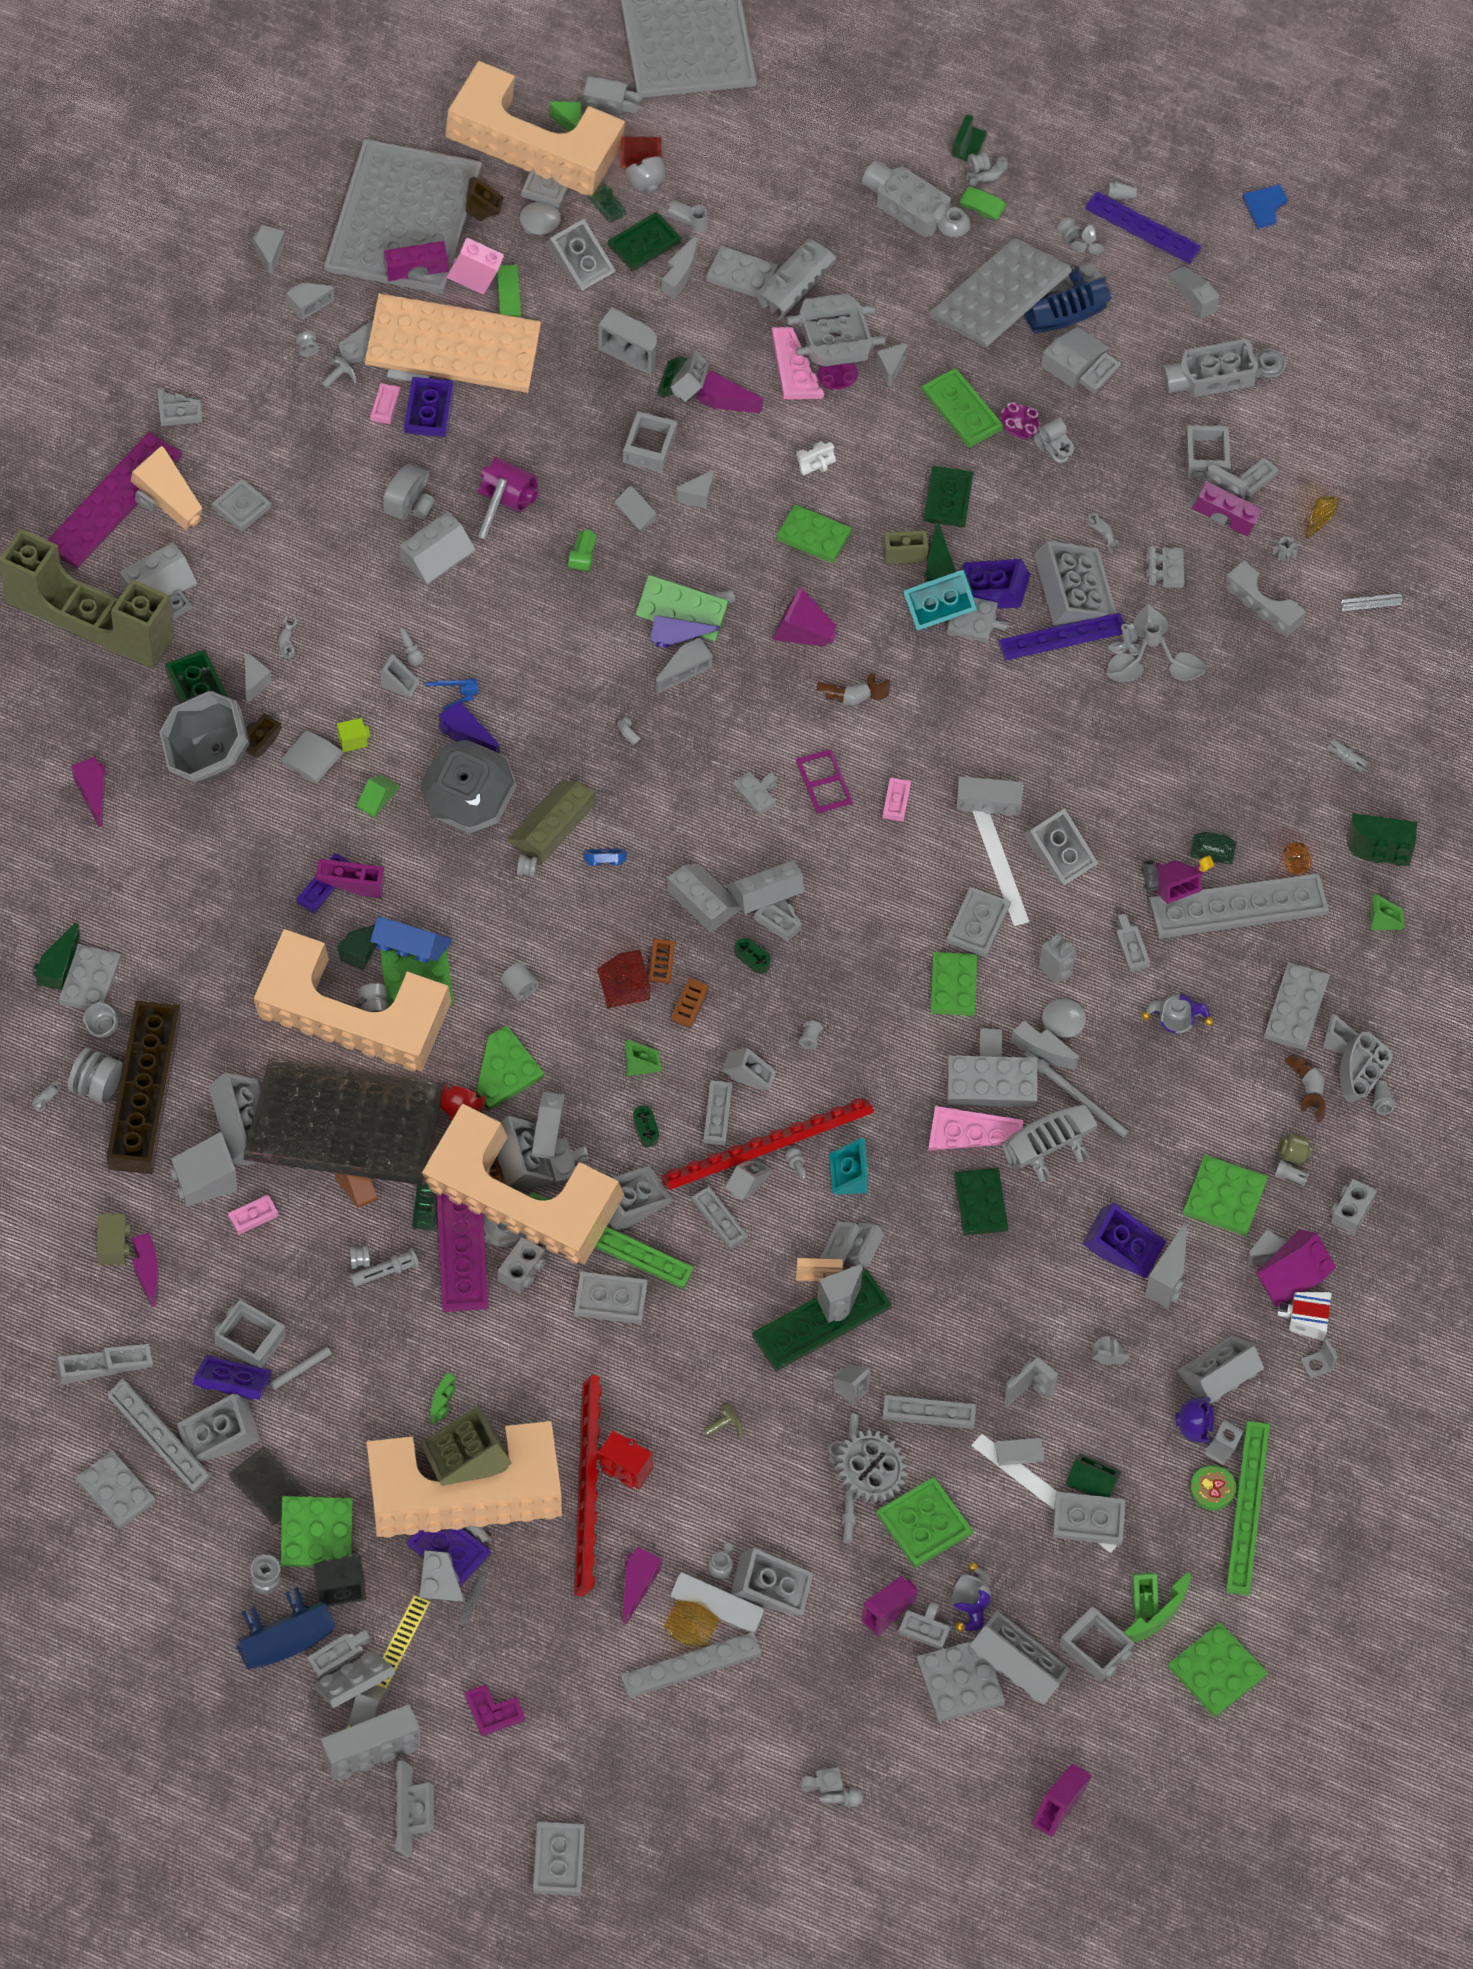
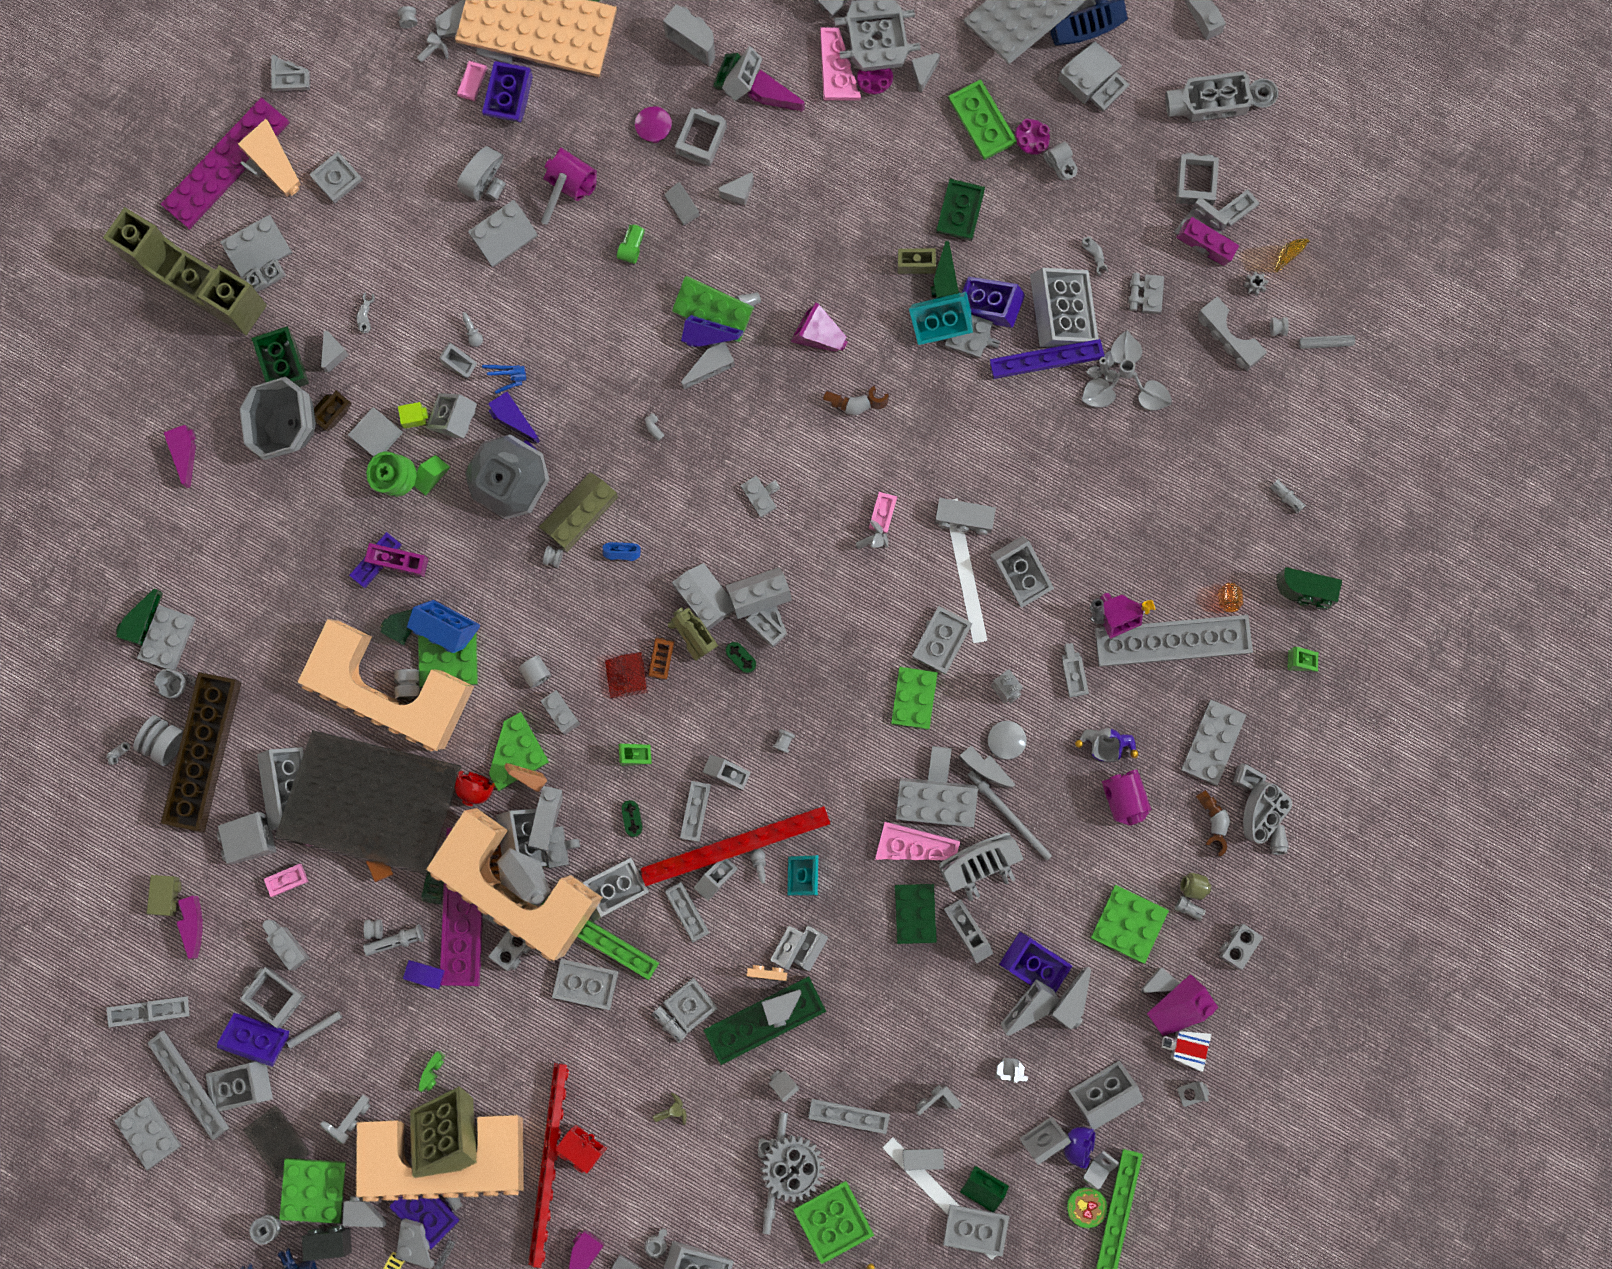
camera: 10 degrees right, 20 degrees up
dark orange slope [671,978,709,1028] -> none
bright green plate [777,504,852,564] -> none
magenta window [795,749,853,814] -> none
white hips [796,441,836,475] -> none
clear green slope [1190,832,1237,865] -> none
none -> light grey hinge [262,919,310,971]
none -> light grey piece [321,1095,370,1144]
none -> light grey slope [343,1196,387,1227]
none -> bright green wheel [366,451,417,497]
none -> dark purple slope [403,960,445,989]
none -> light grey slope [426,393,477,438]
none -> light grey slope [497,848,551,906]
none -> nougat slope [504,763,547,792]
none -> light grey piece [541,690,580,735]
none -> magenta dish [635,106,672,143]
none -> light grey pin [651,1006,687,1043]
none -> light grey tile [663,978,718,1033]
none -> olive piece [668,608,718,661]
none -> light grey plant [856,520,888,549]
none -> light grey slope [944,899,993,964]
none -> light grey slope [1000,980,1060,1036]
none -> light grey plate [1019,1116,1071,1165]
none -> magenta cylinder [1102,769,1152,826]
none -> light grey wheel [1270,317,1289,336]

